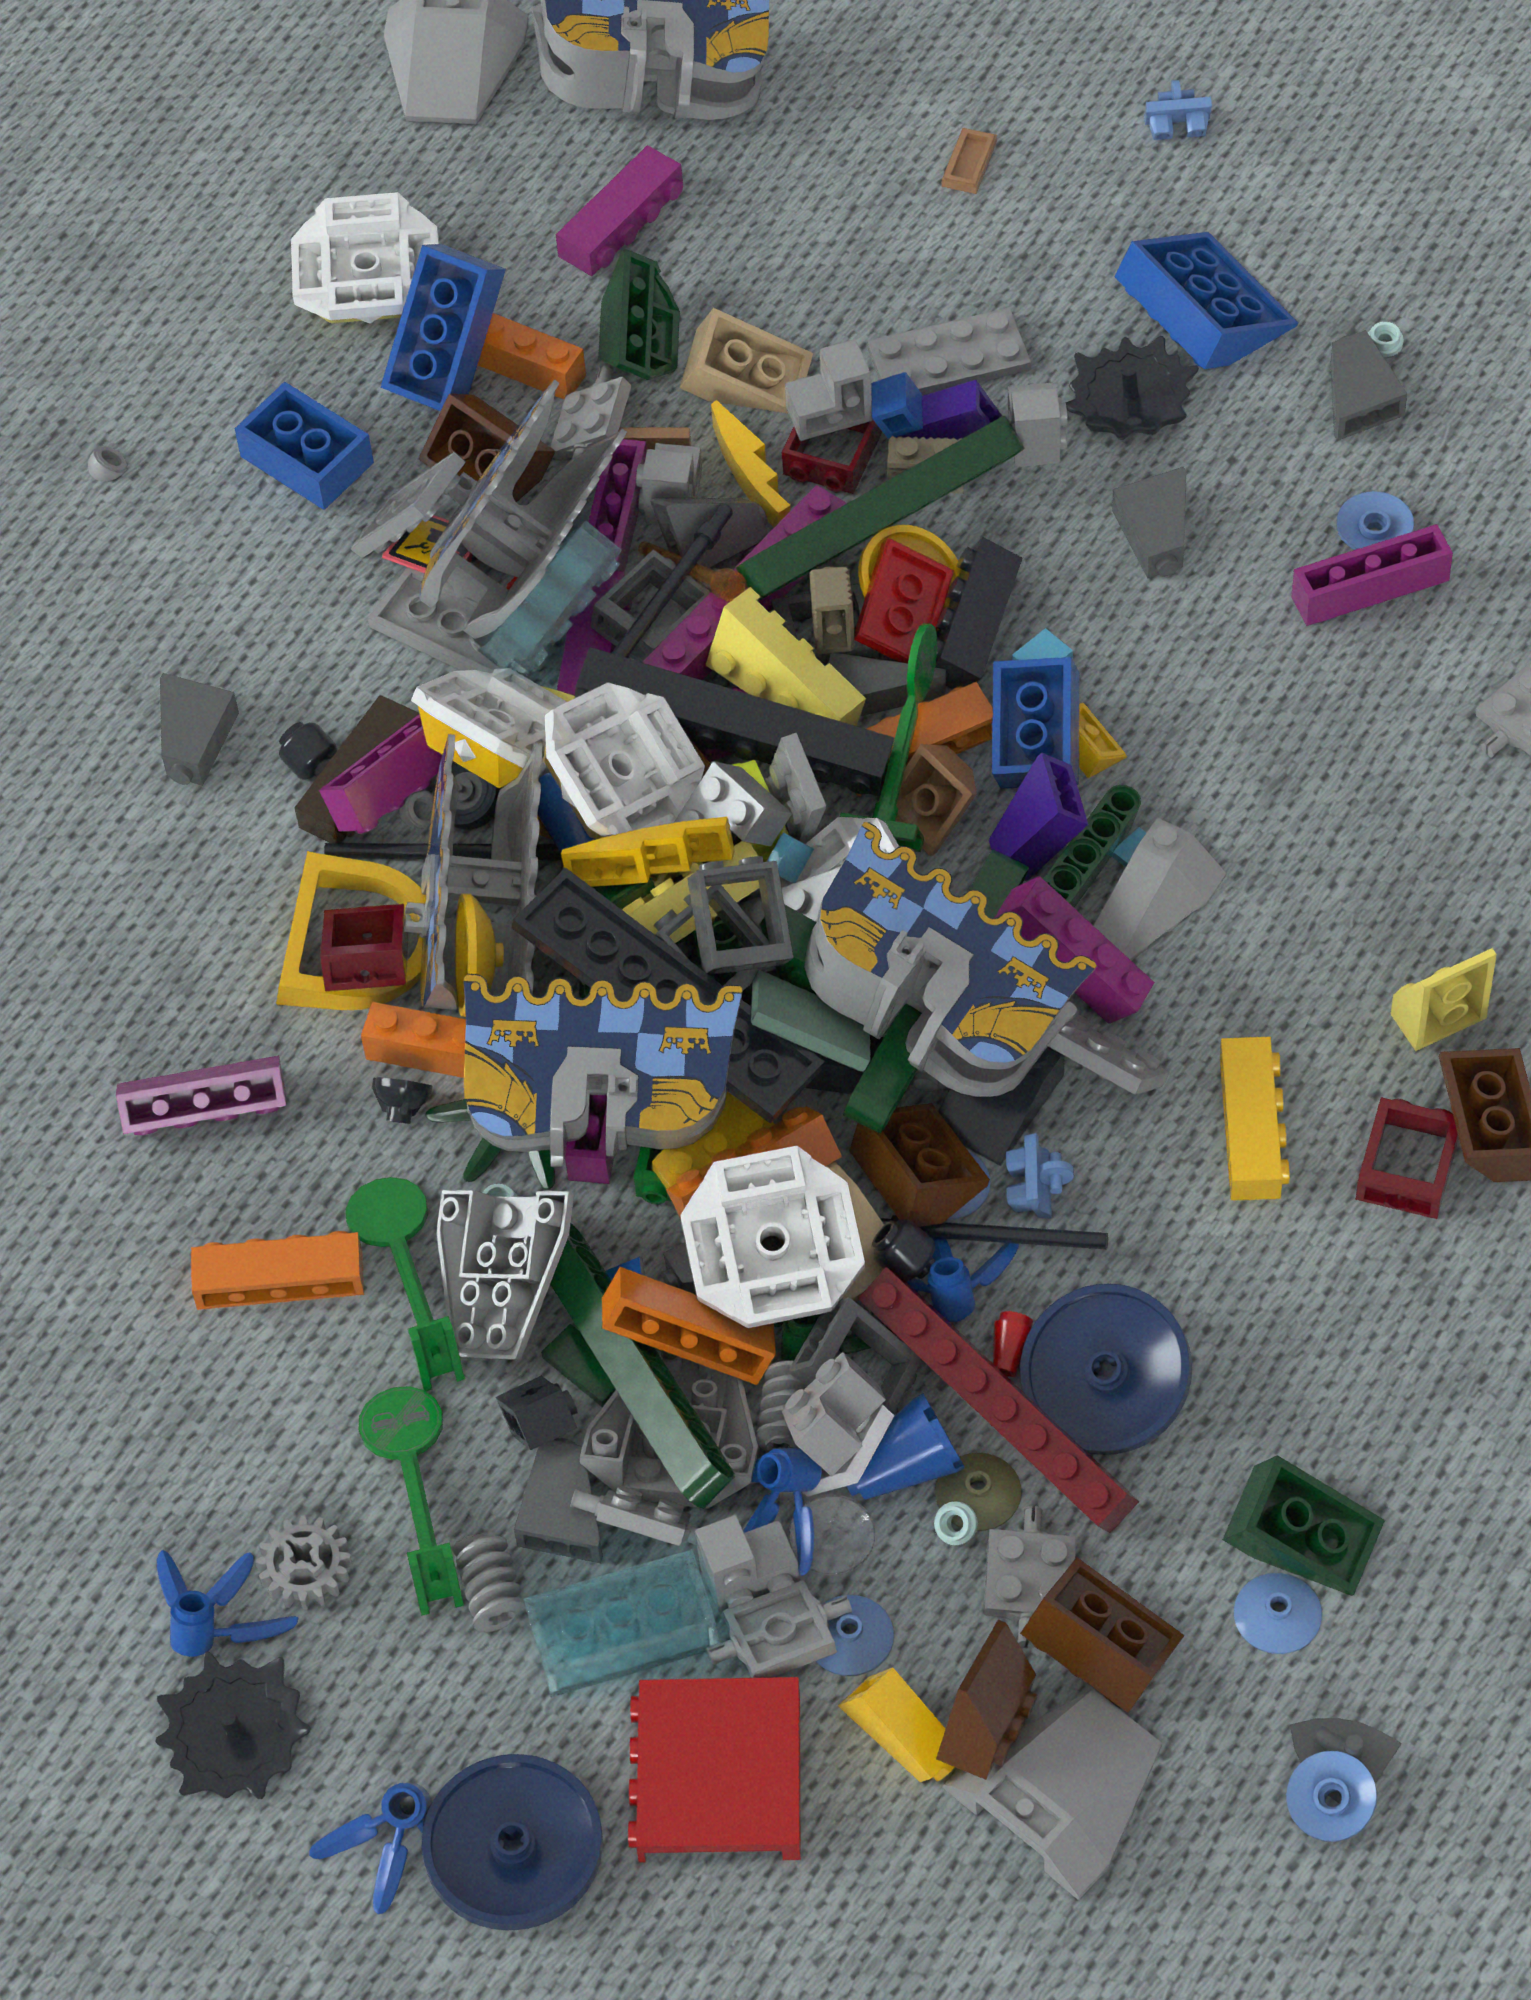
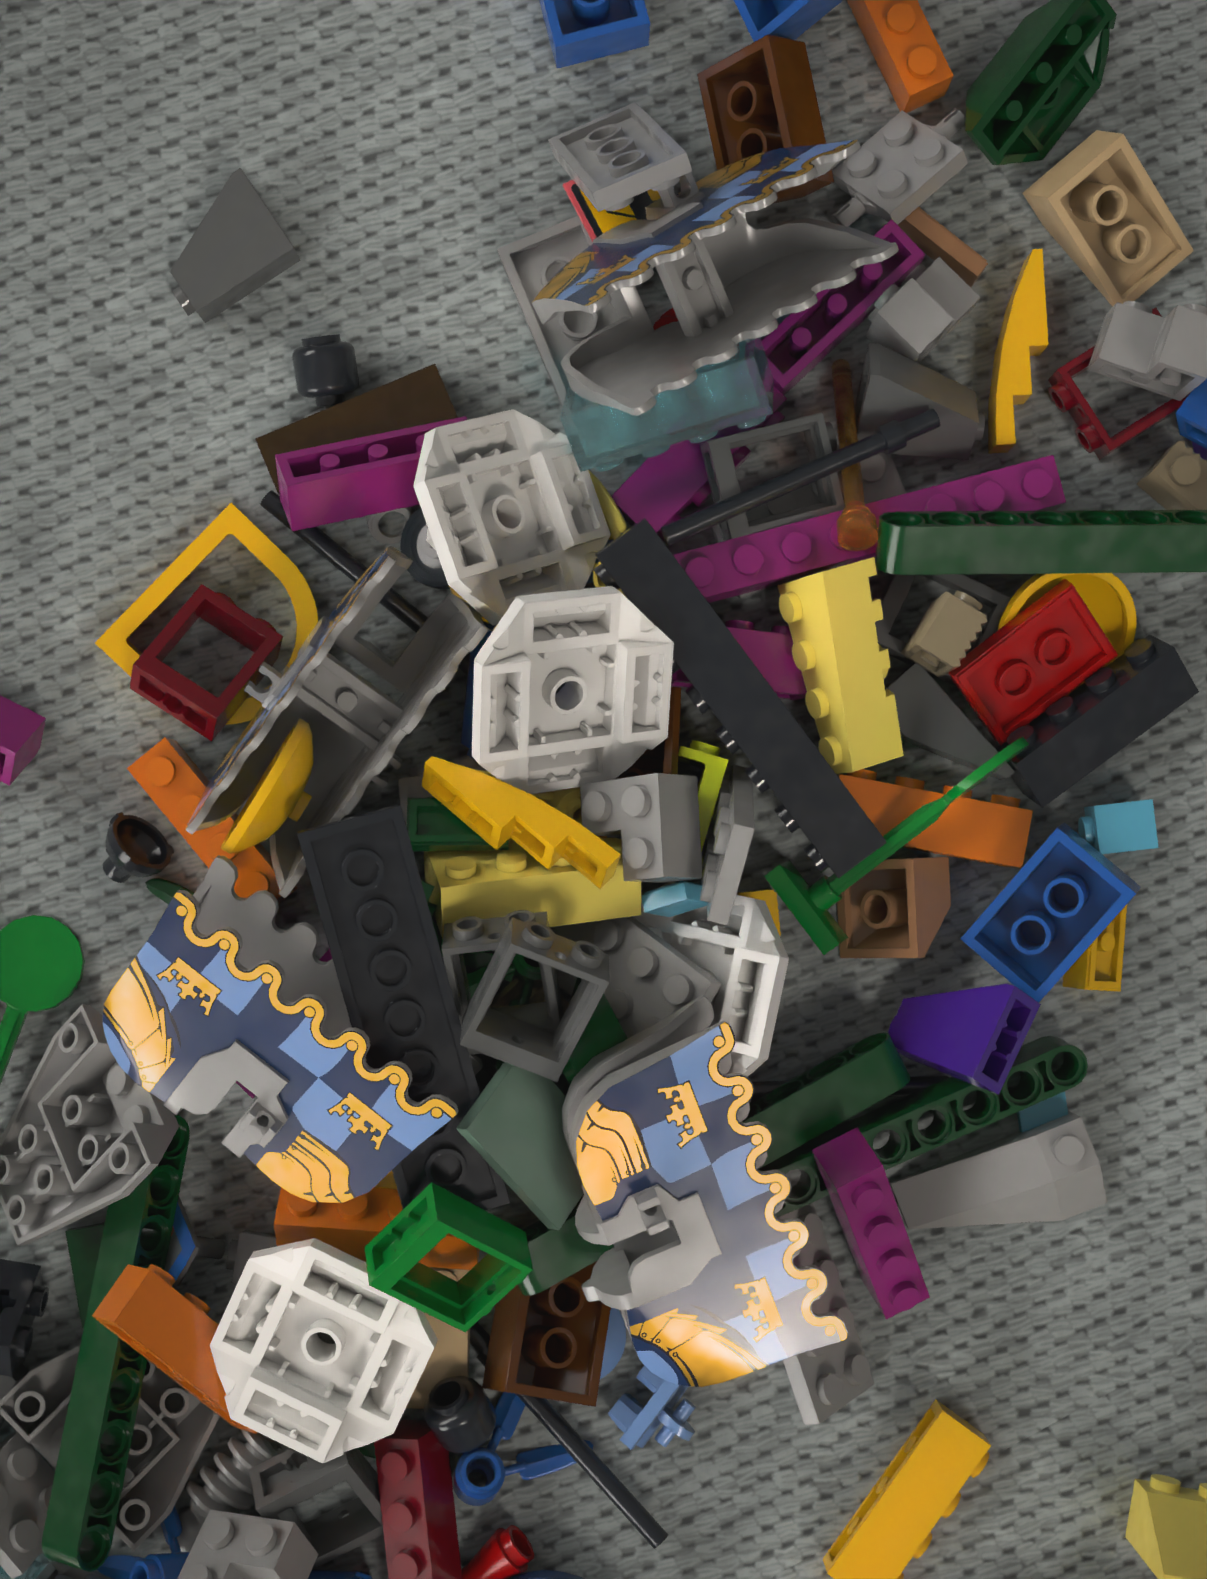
camera: 35 degrees right, 30 degrees up
none -> green window [364,1182,533,1332]

